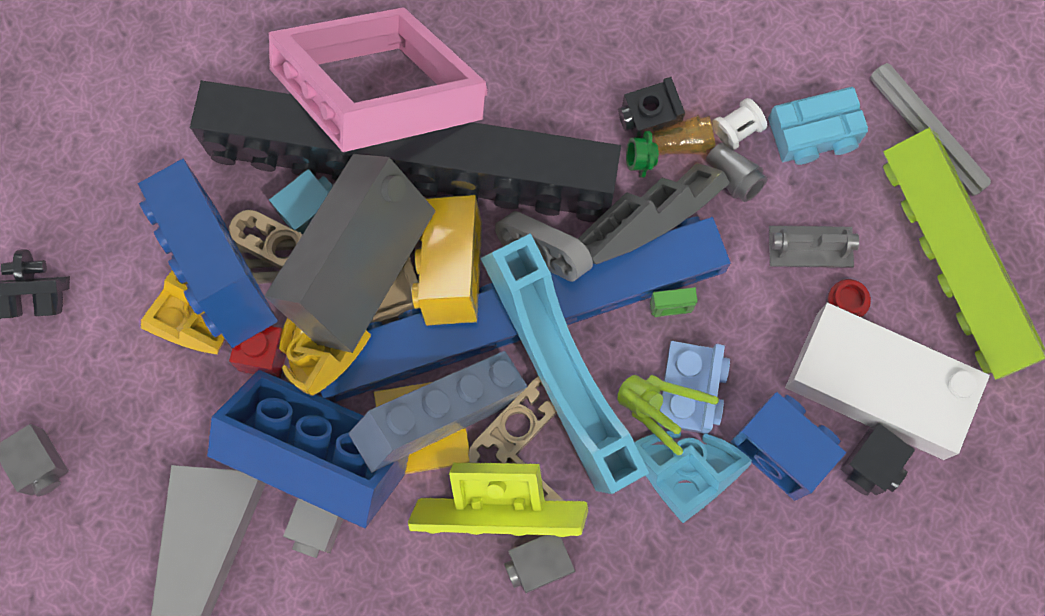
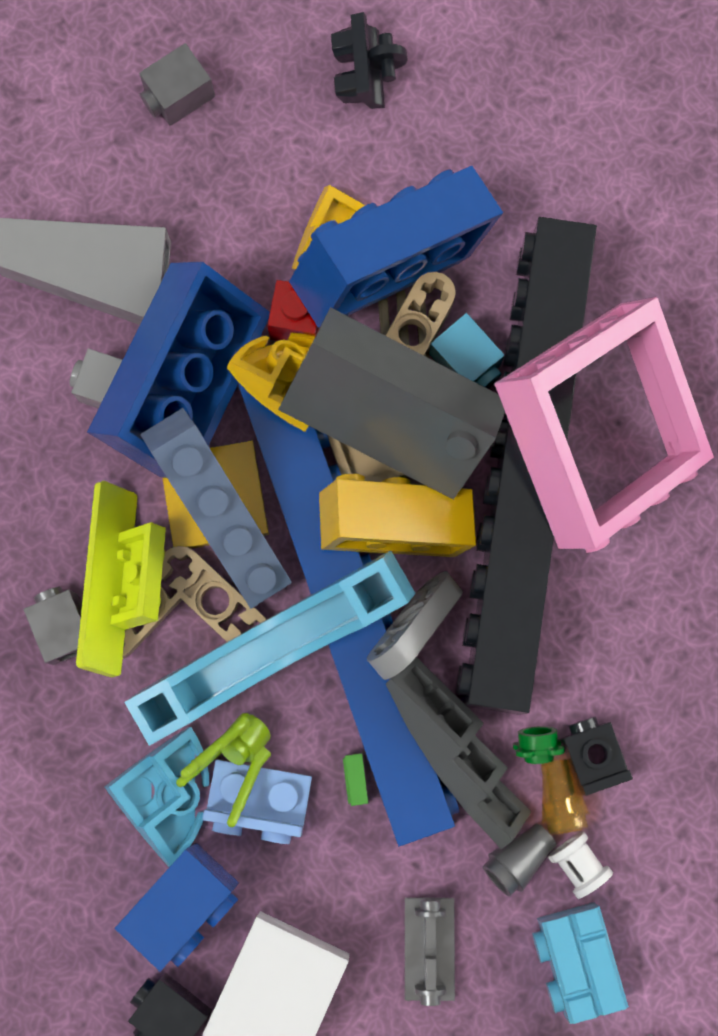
camera: 90 degrees right, 5 degrees up
red plate [827,279,871,317] -> none

